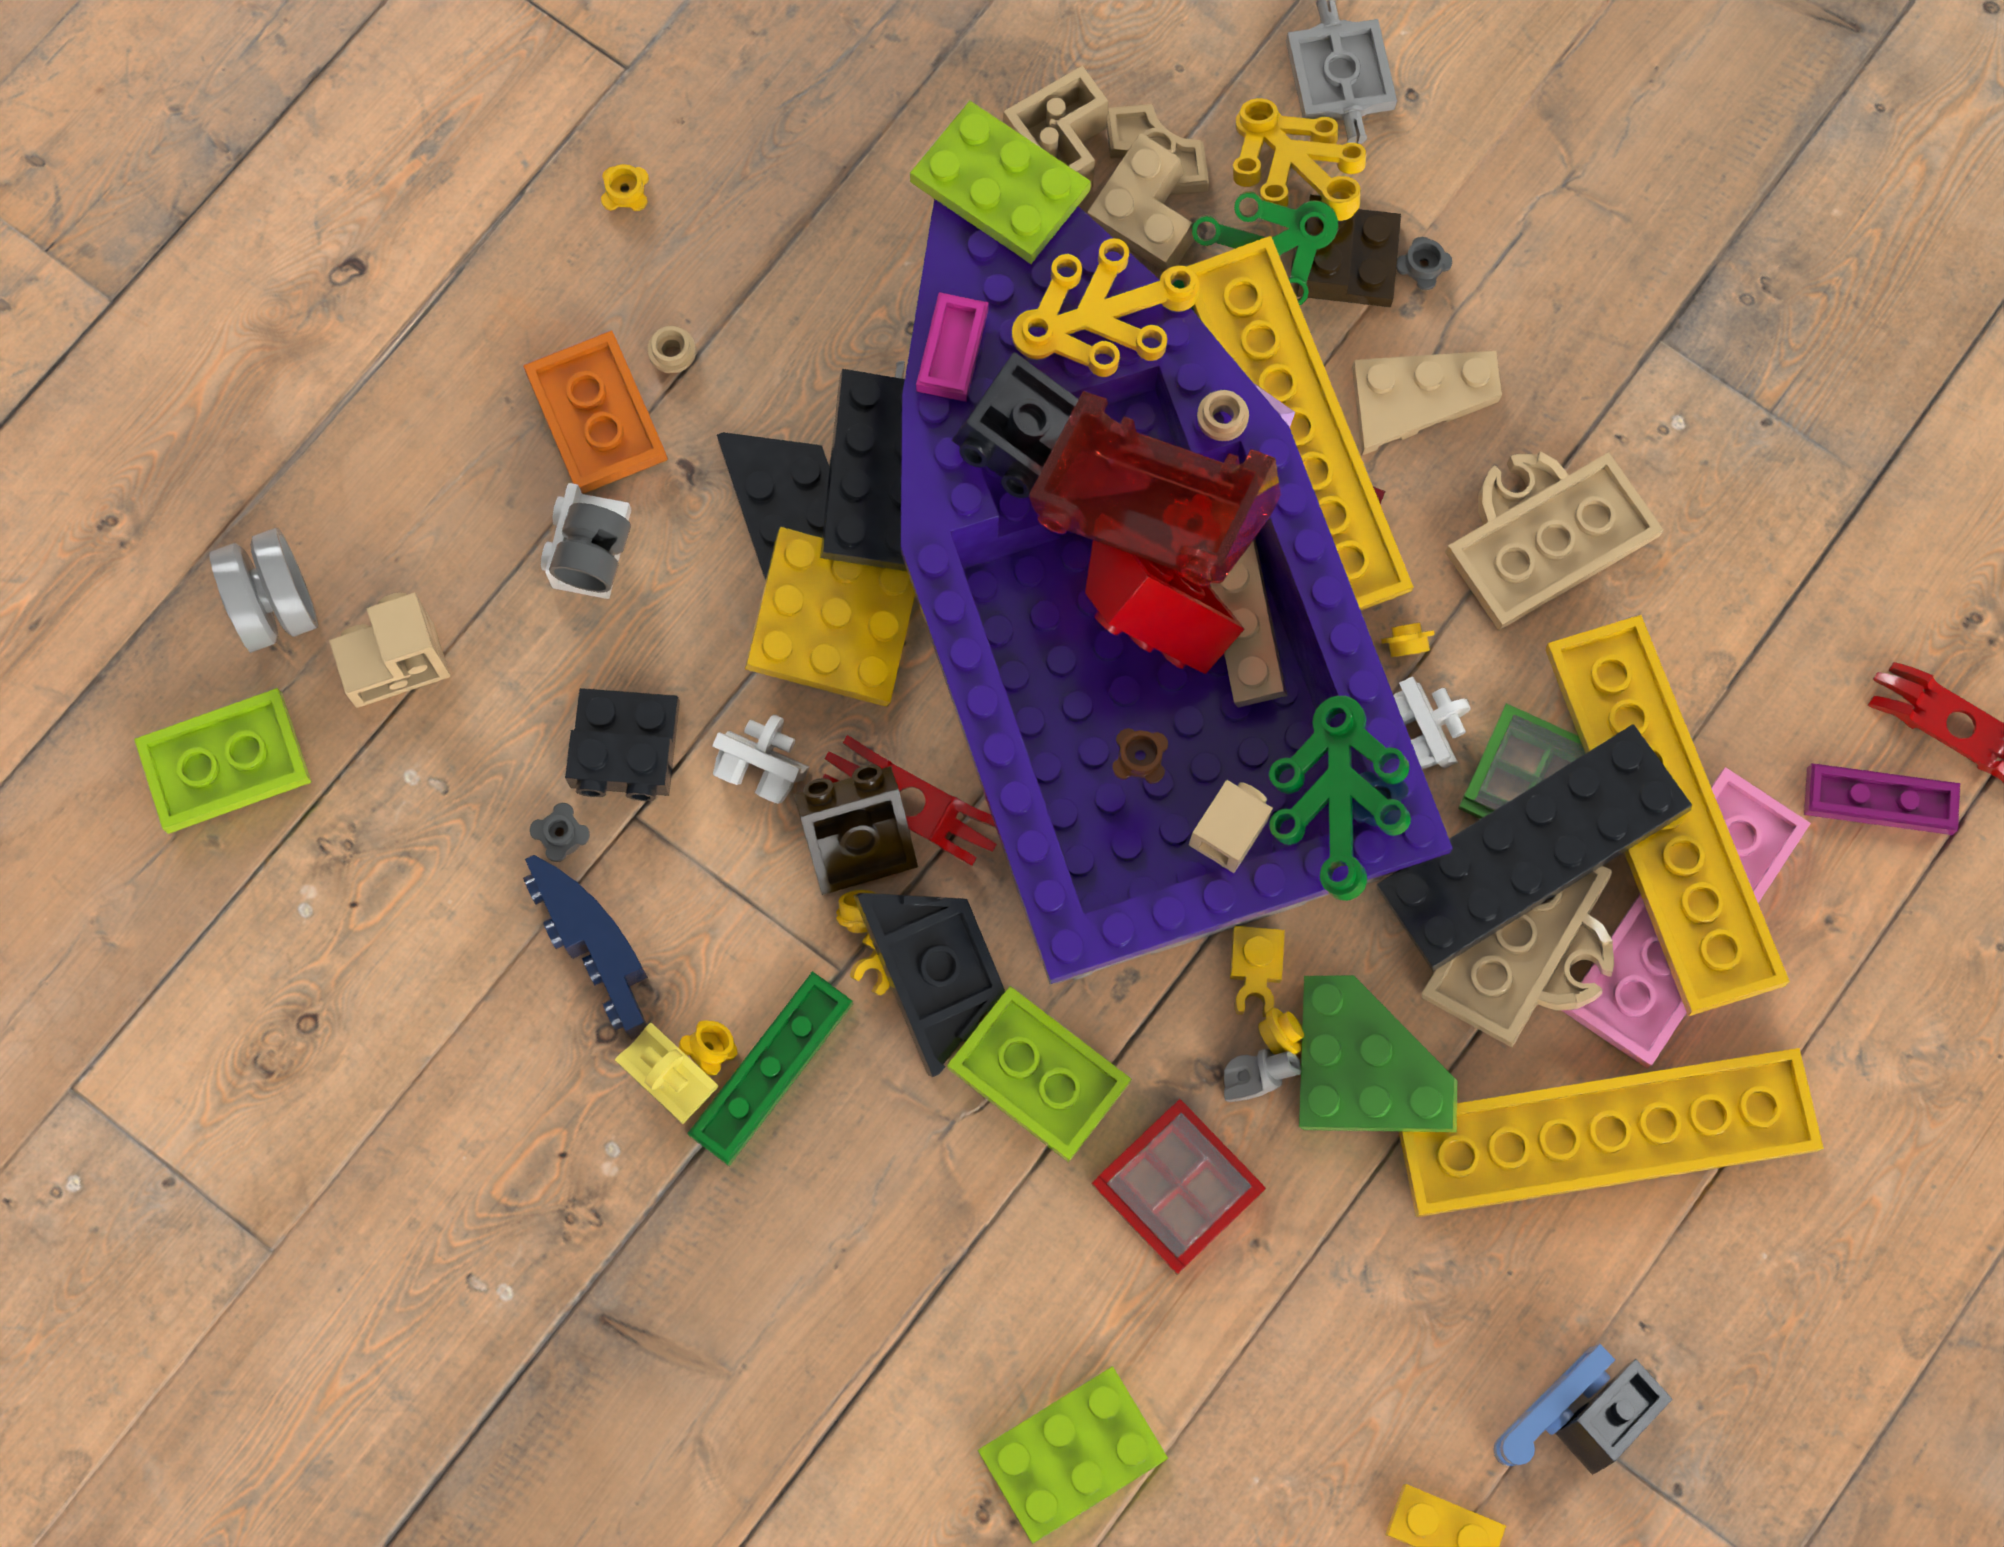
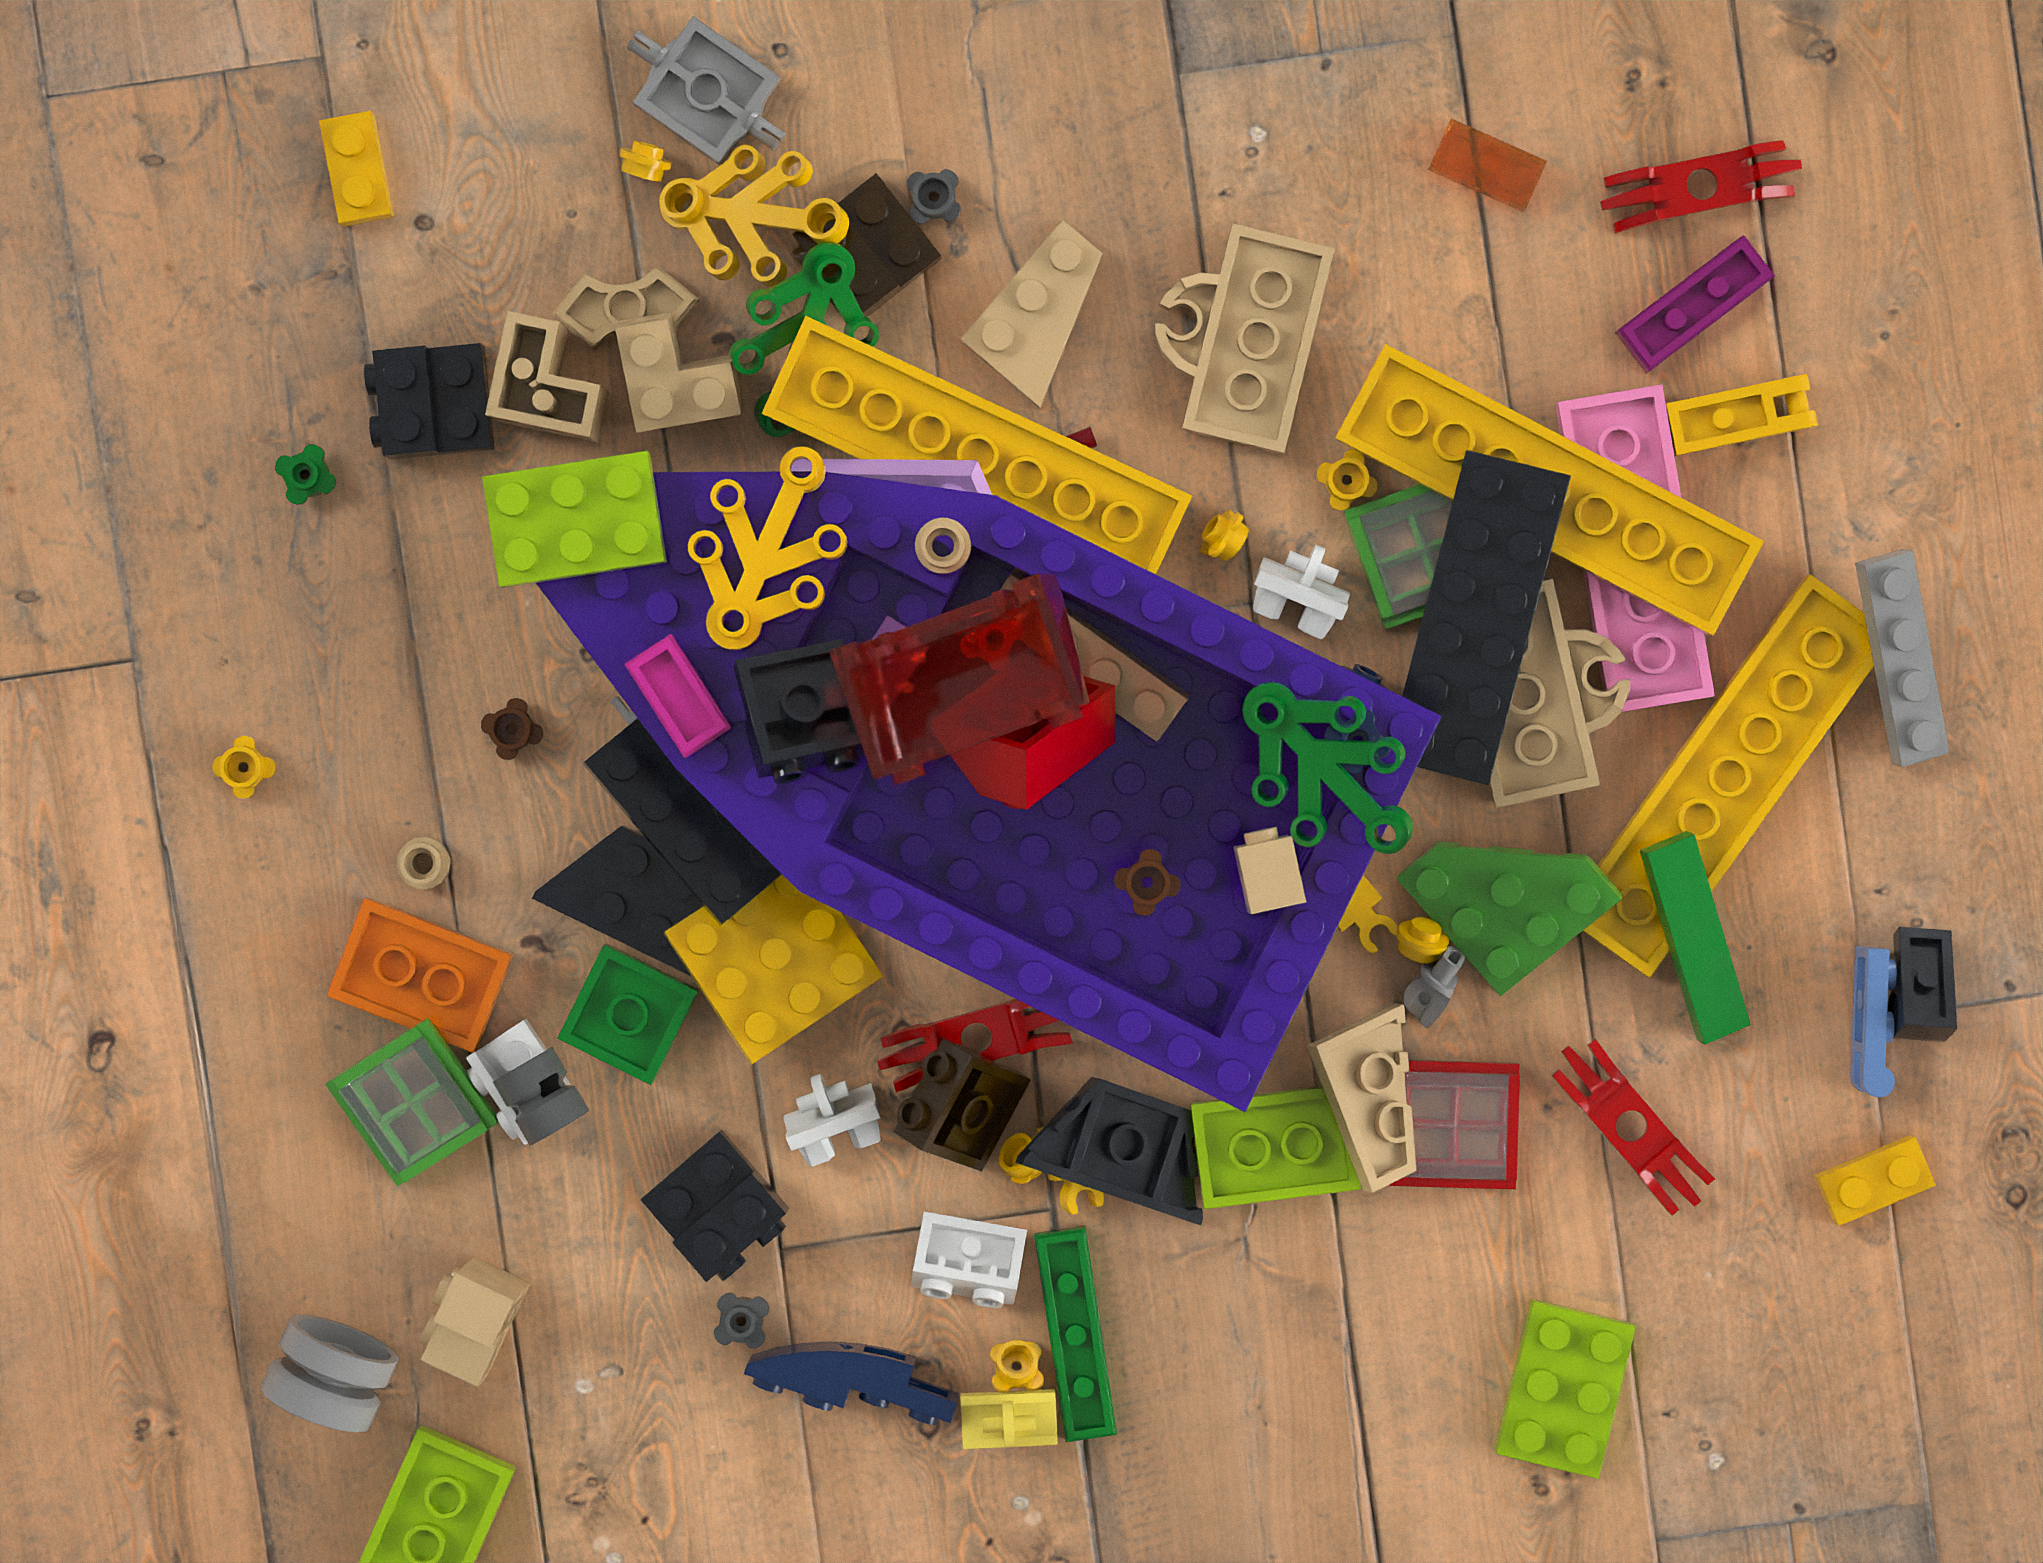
camera: 45 degrees left, 15 degrees up
none -> green plate [275,444,336,505]
none -> clear piece [325,1018,499,1186]
none -> black plate [364,343,495,460]
none -> reddish brown plate [481,698,544,760]
none -> green plate [557,943,700,1085]
none -> yellow plate [619,140,672,182]
none -> white bracket [911,1211,1027,1308]
none -> tan wing [1307,1003,1416,1193]
none -> yellow plate [1316,449,1378,511]
none -> clear orange plate [1428,118,1547,212]
none -> red piece [1552,1039,1715,1216]
none -> green tile [1639,831,1751,1045]
none -> yellow plate [1666,374,1818,457]
none -> light grey plate [1855,549,1949,767]

